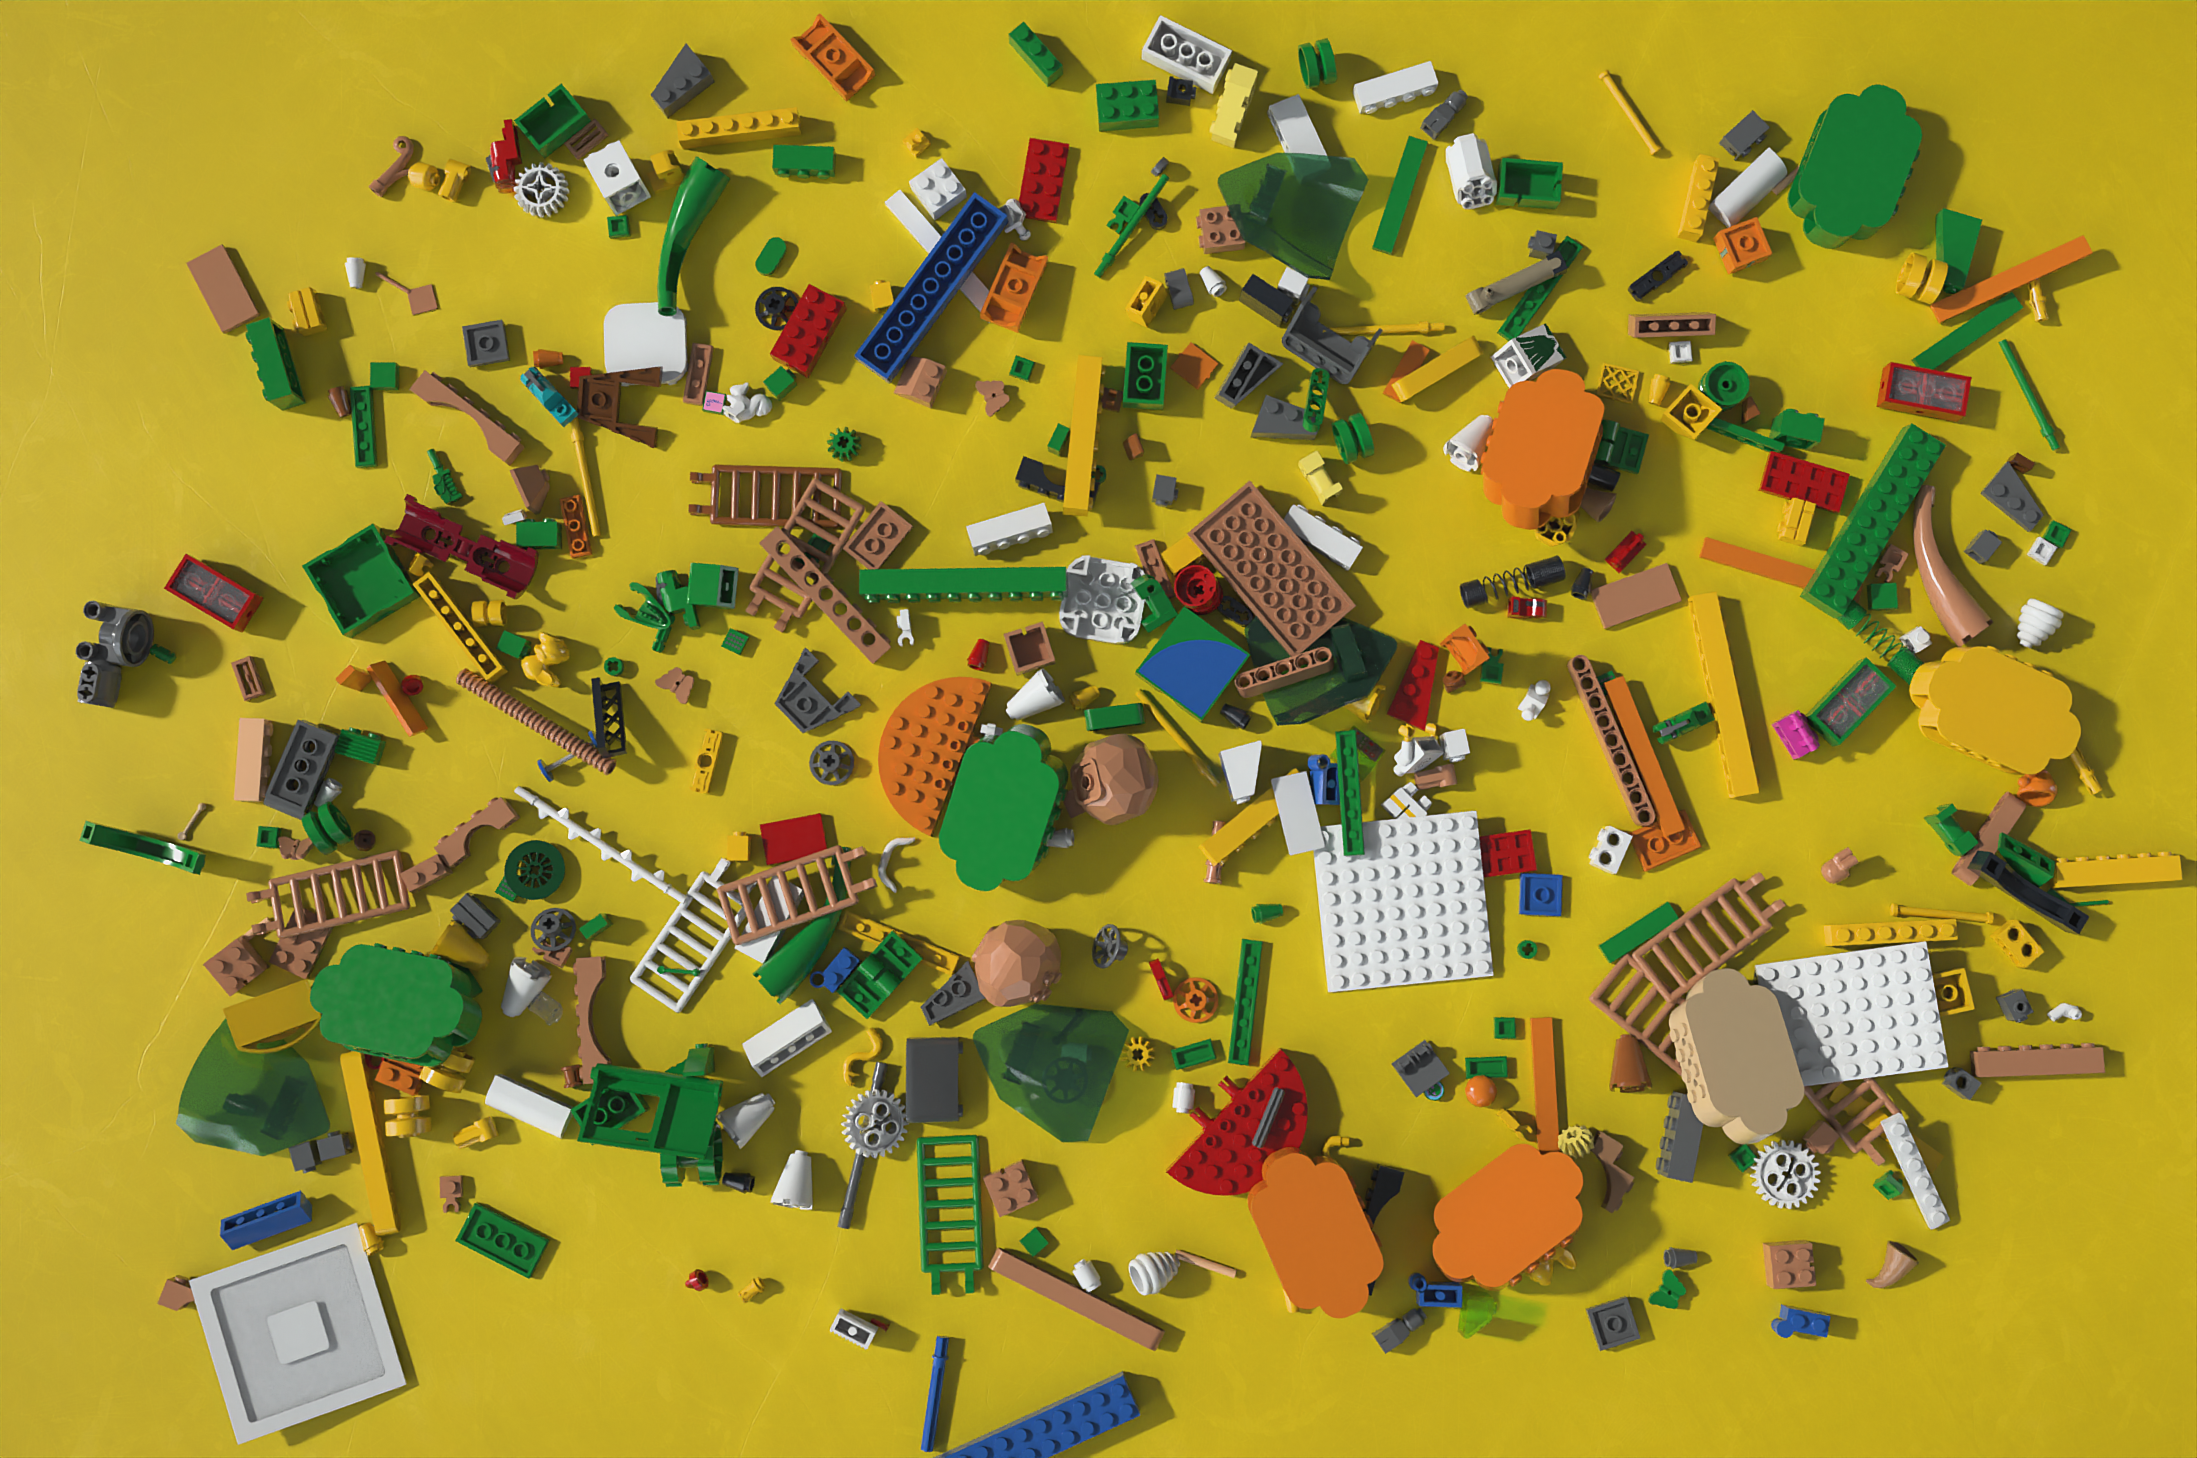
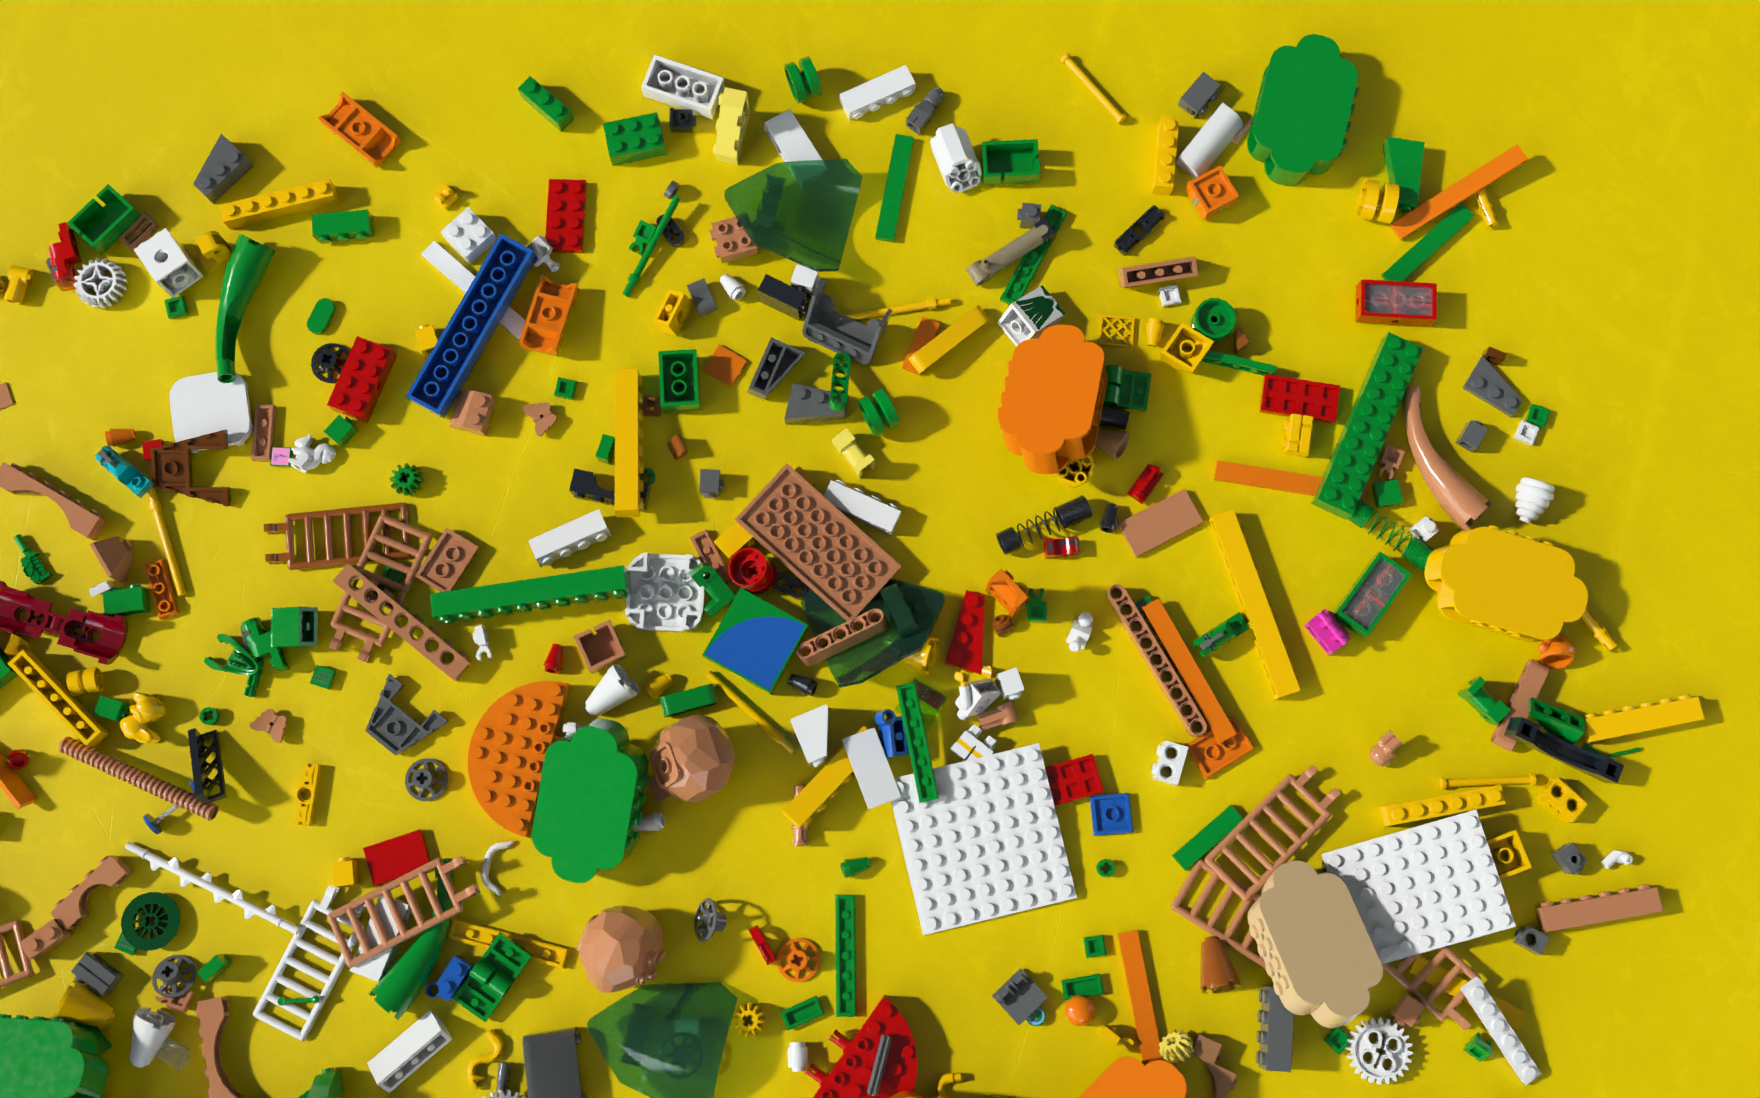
camera: 10 degrees left, 5 degrees down
dark grey plate [462,320,510,368] -> none
dark grey wing [921,961,986,1026] -> none
white cone [1443,415,1494,471] -> none
green brick [1769,409,1825,451] -> none
green bar [1998,339,2060,451] -> none

